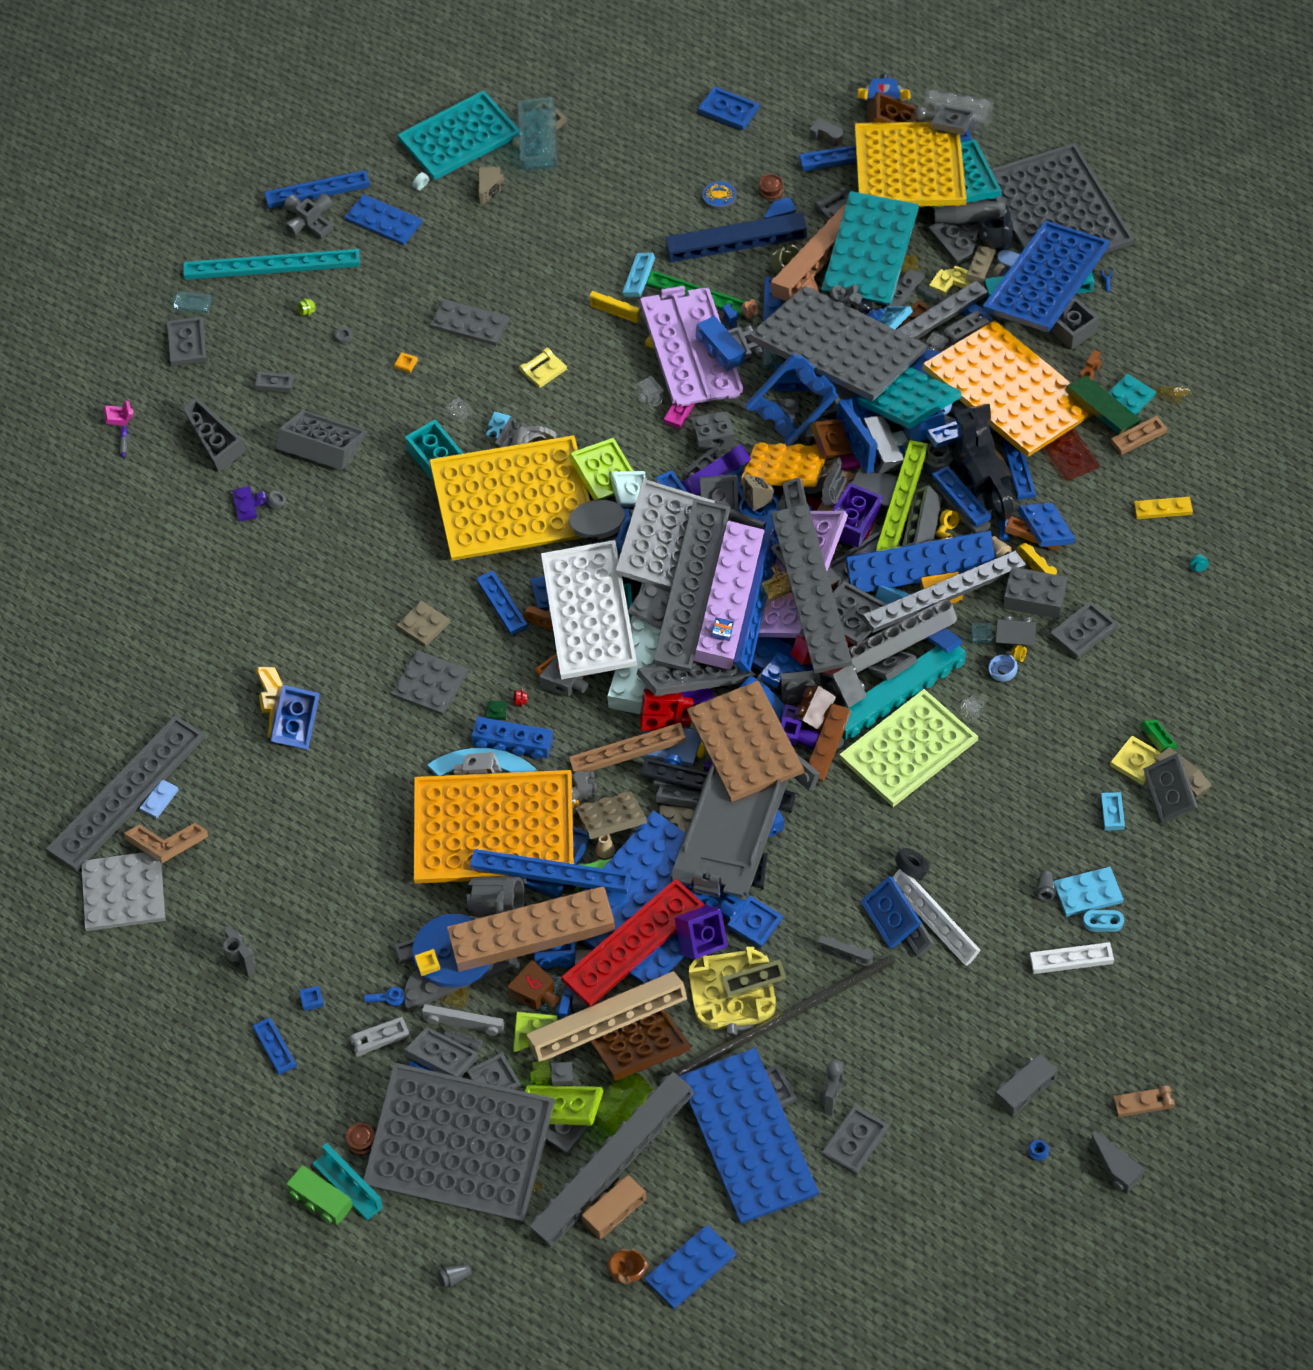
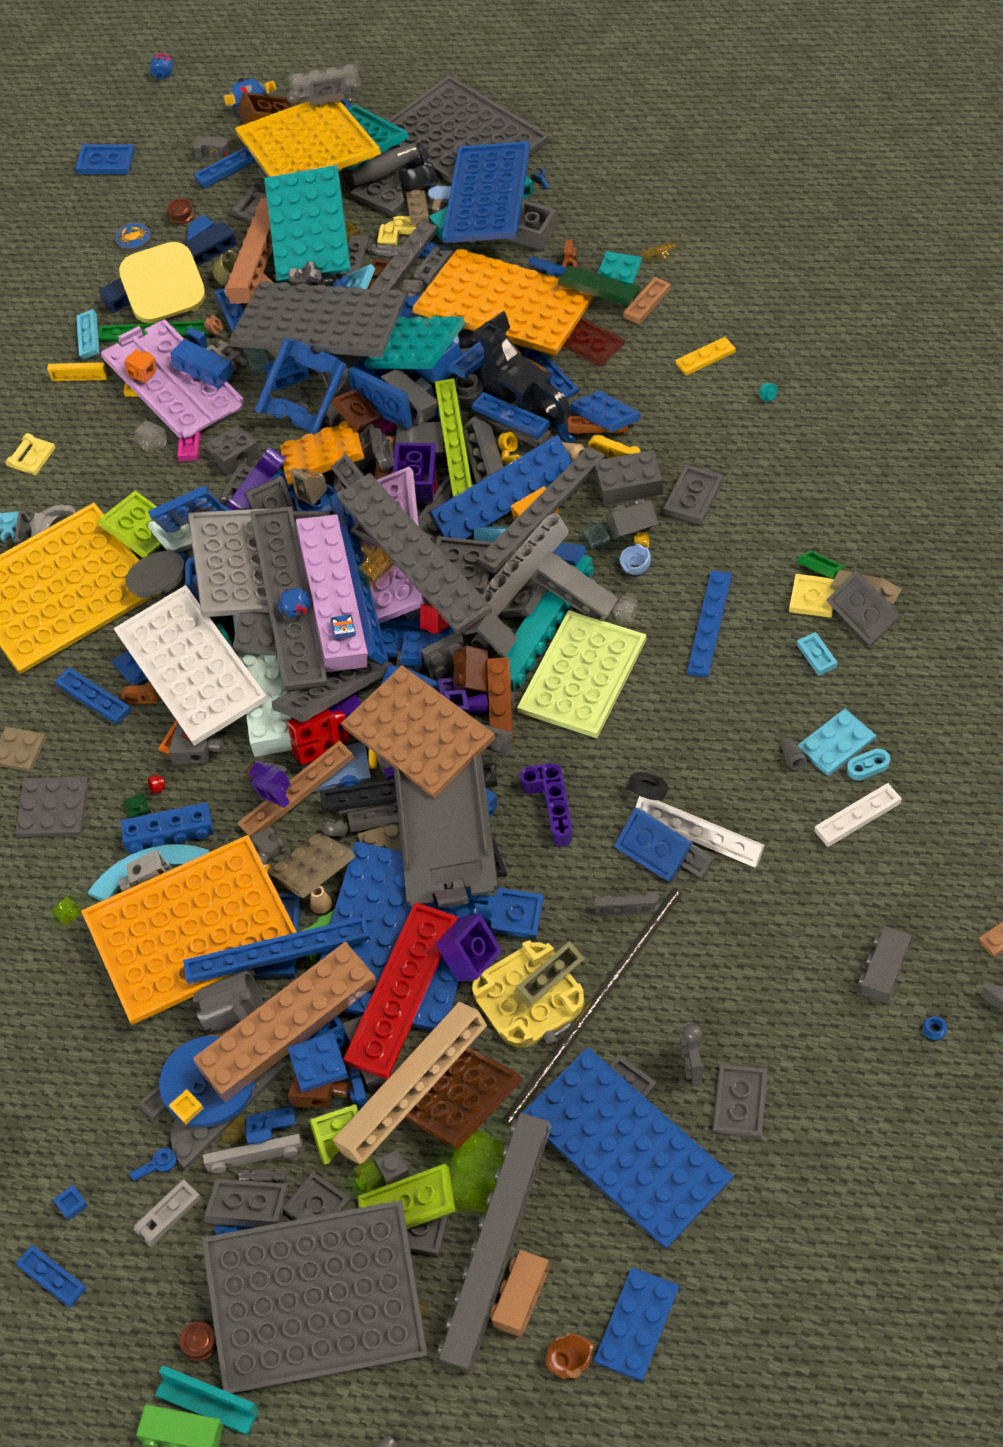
camera: 20 degrees left, 0 degrees up
none -> clear neon green plate [50,896,82,926]
none -> light yellow tile [119,242,206,323]
none -> orange brick [124,349,156,383]
none -> blue plate [148,485,222,533]
none -> blue head [150,53,173,79]
none -> blue plate [246,1106,296,1144]
none -> dark purple plate [247,761,290,808]
none -> blue head [278,587,311,618]
none -> blue plate [288,1032,348,1093]
none -> dark grey plate [321,821,349,837]
none -> dark purple beam [520,763,573,846]
none -> blue plate [529,256,567,277]
none -> brick [531,551,619,621]
none -> blue plate [687,570,732,677]

